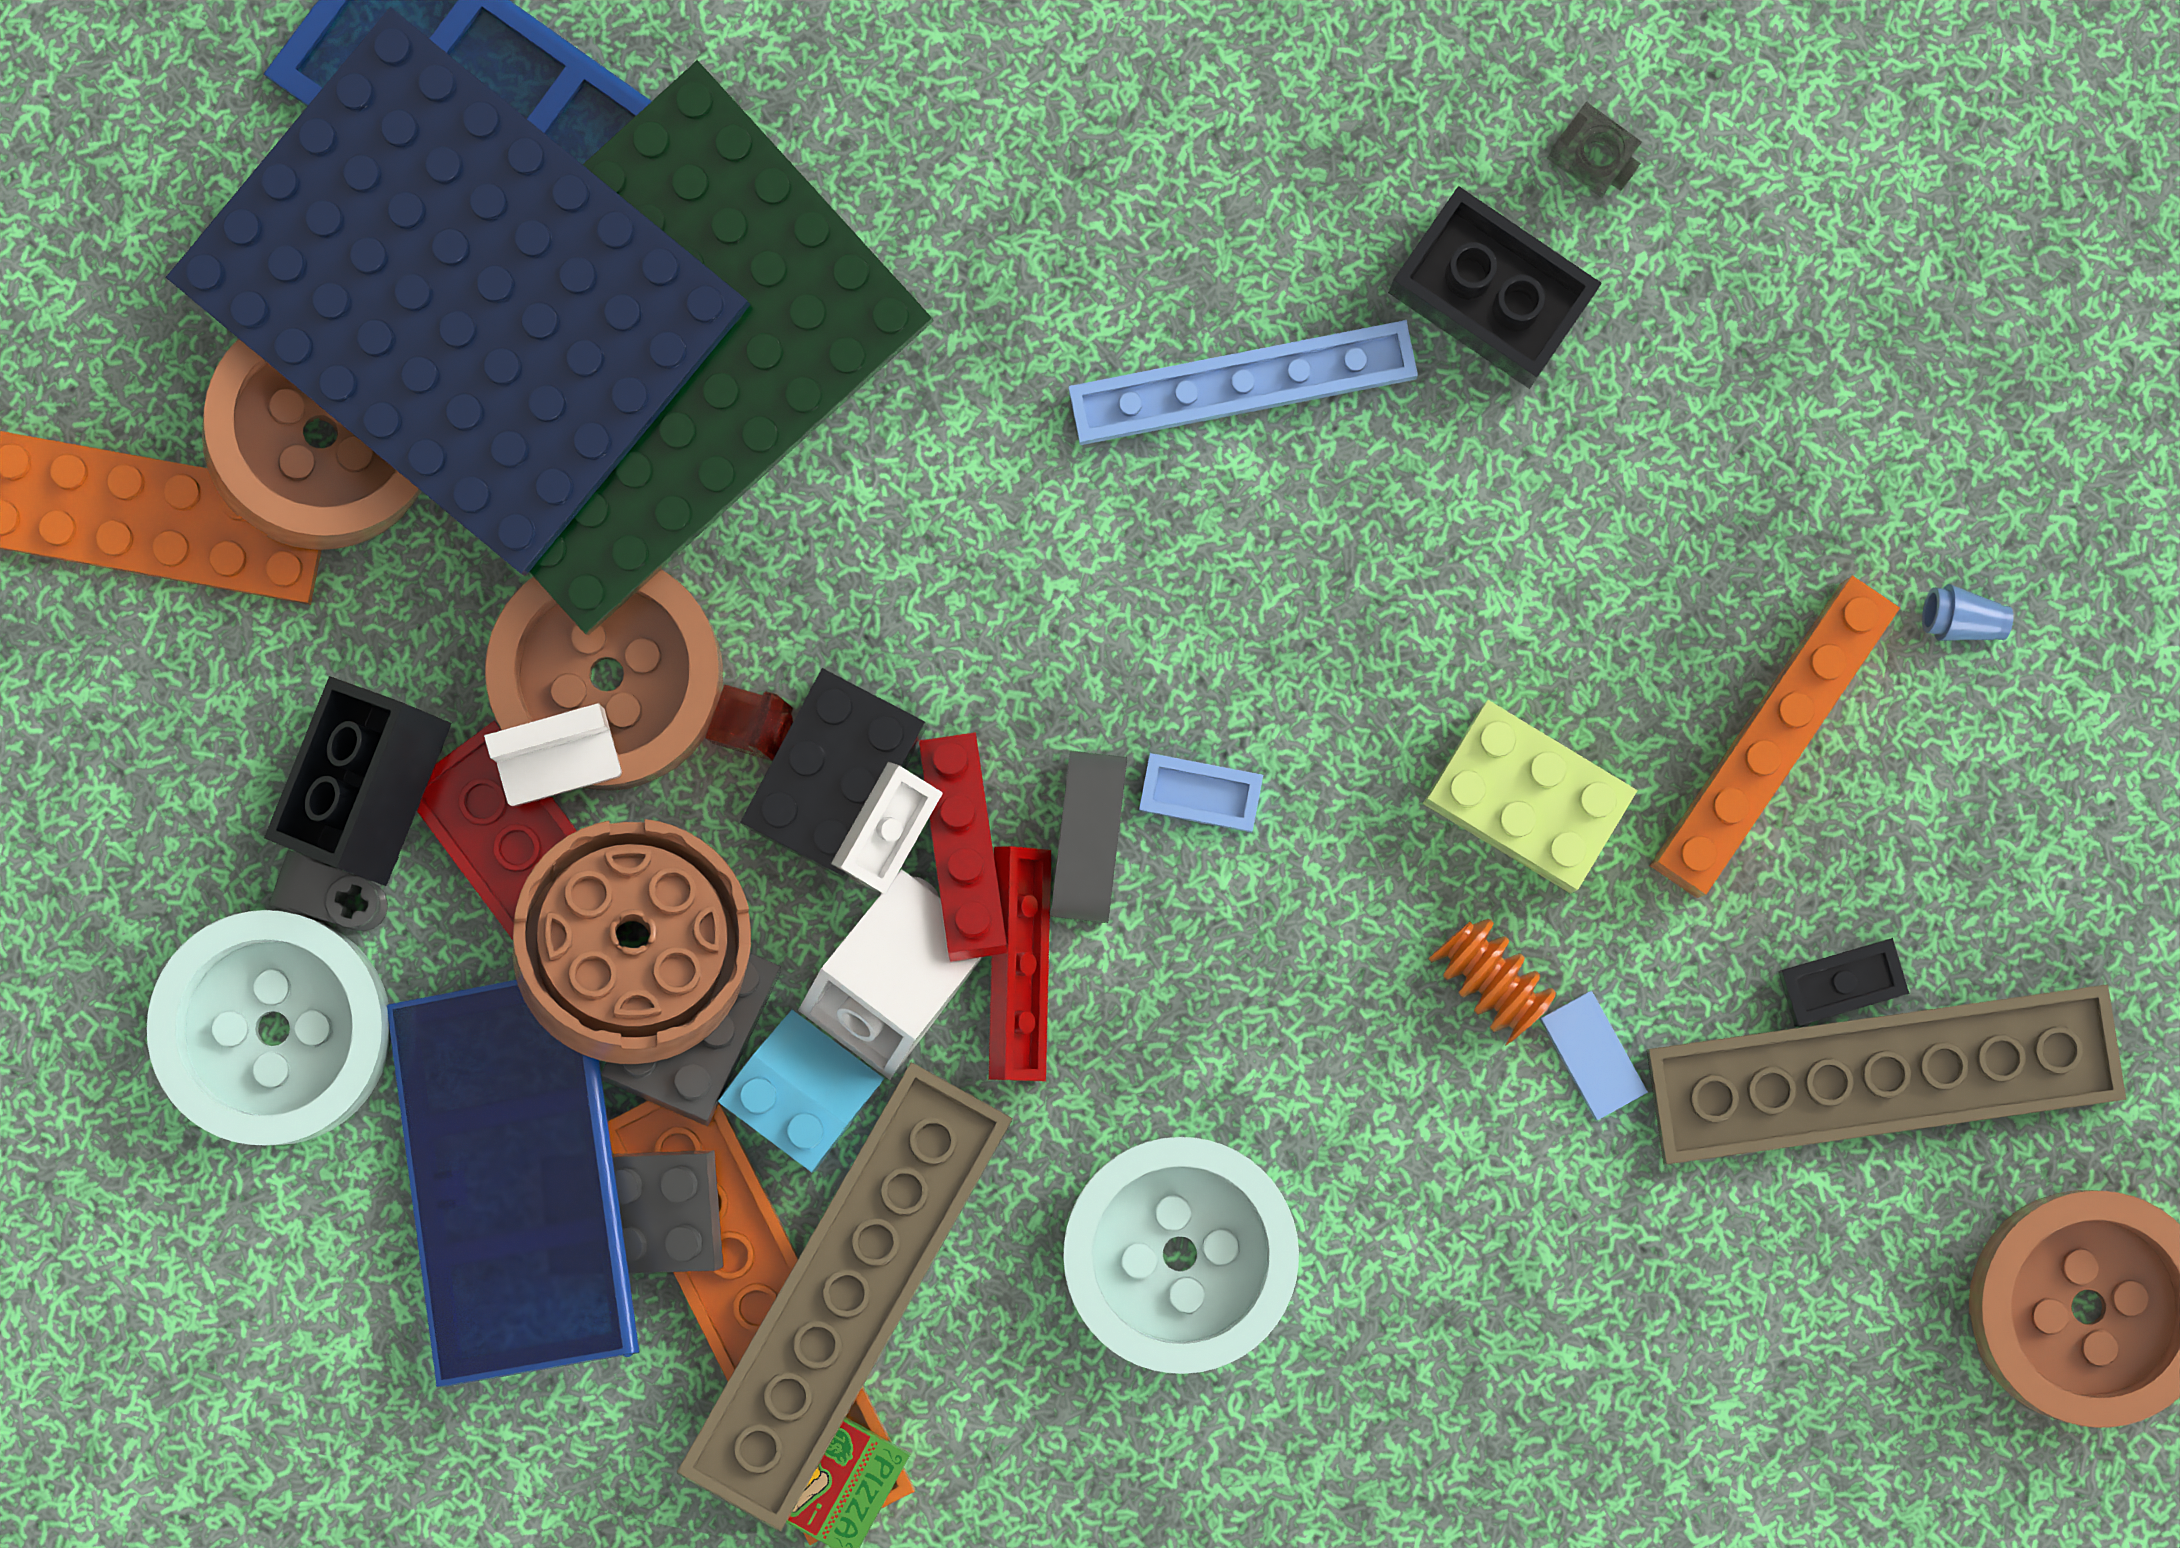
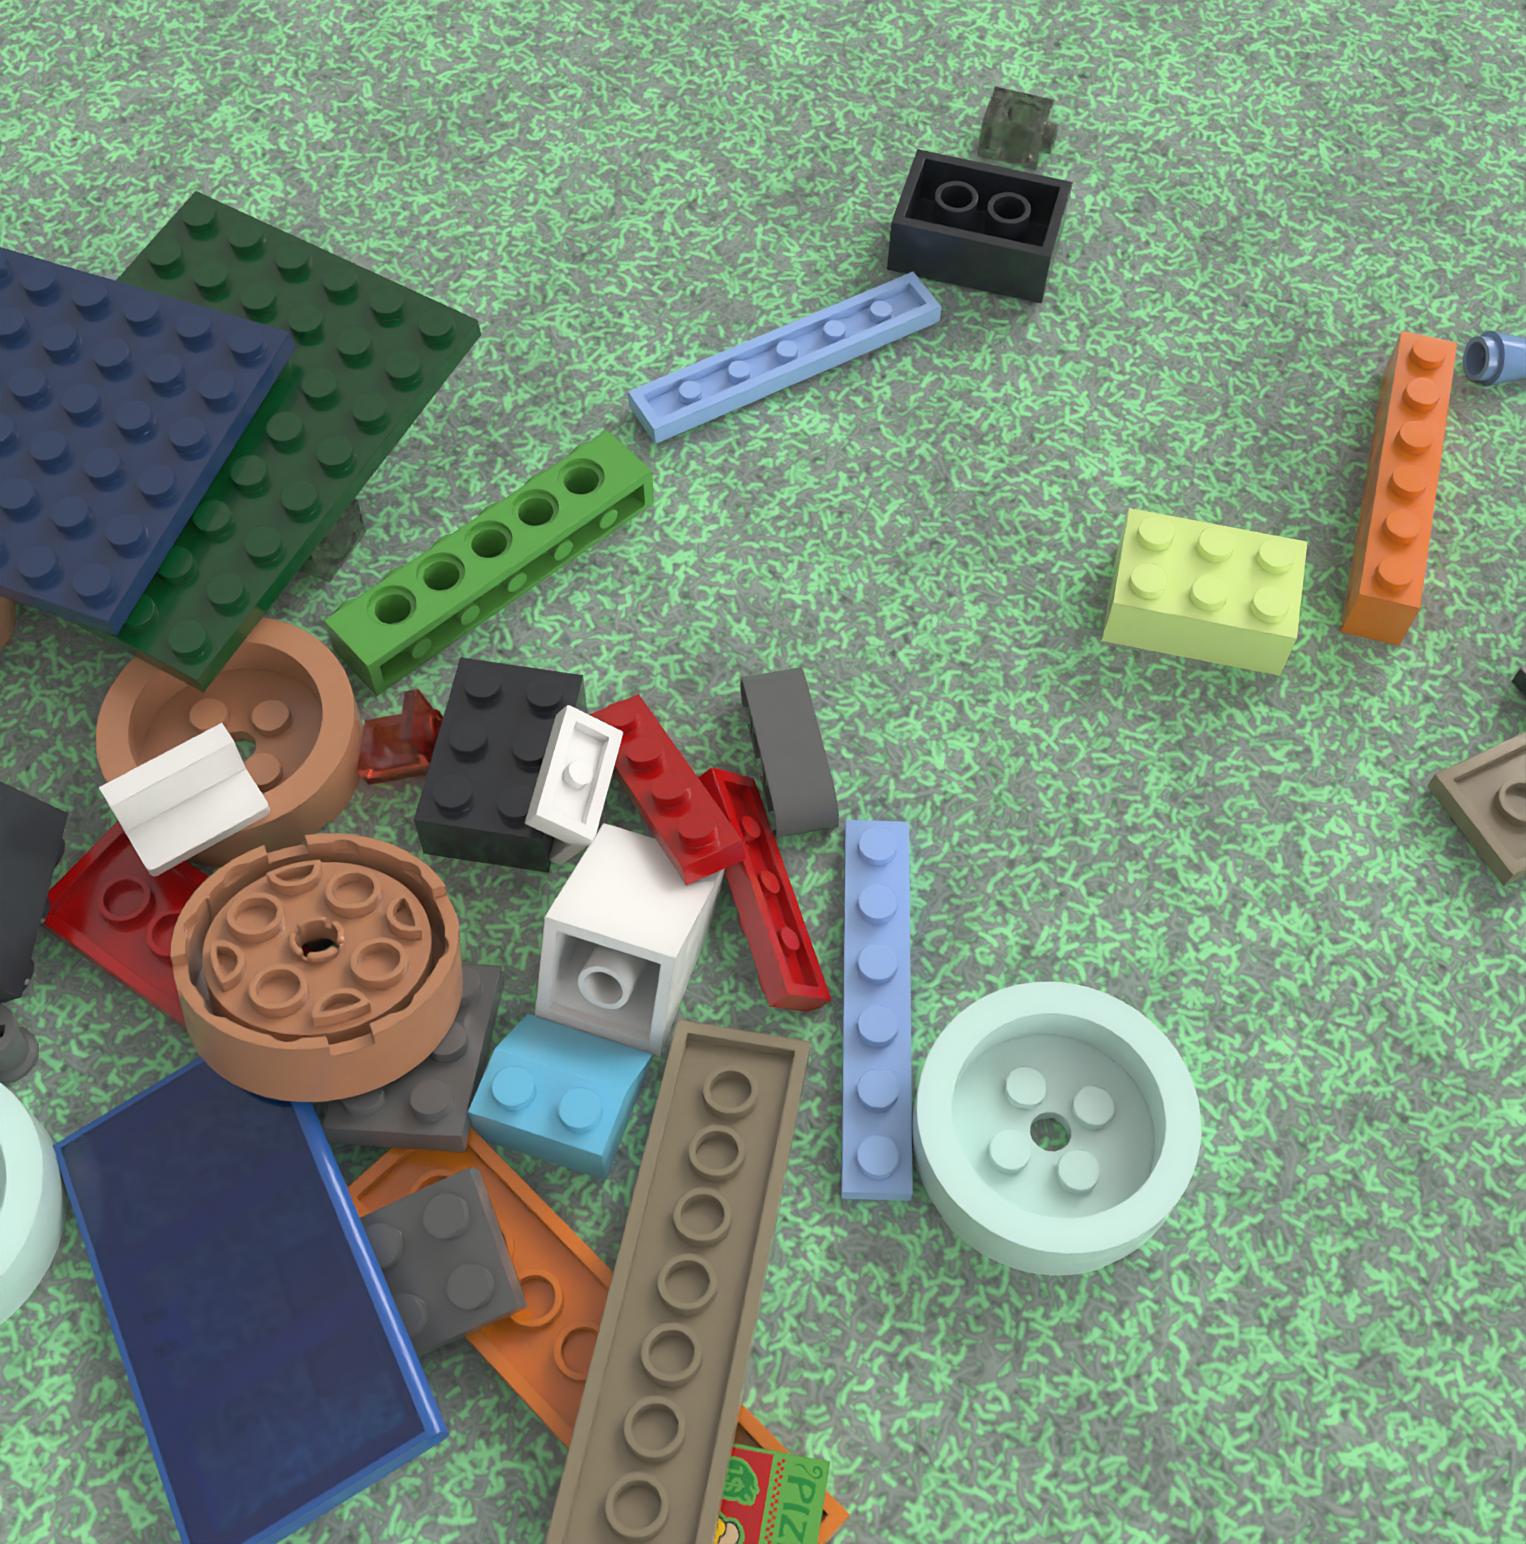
camera: 15 degrees left, 25 degrees down
light blue tile [1139,753,1263,833] -> none
orange piece [1428,919,1556,1046] -> none
light blue tile [1539,991,1648,1120] -> none
none -> bright green brick [324,430,654,696]
none -> light blue plate [841,820,913,1201]

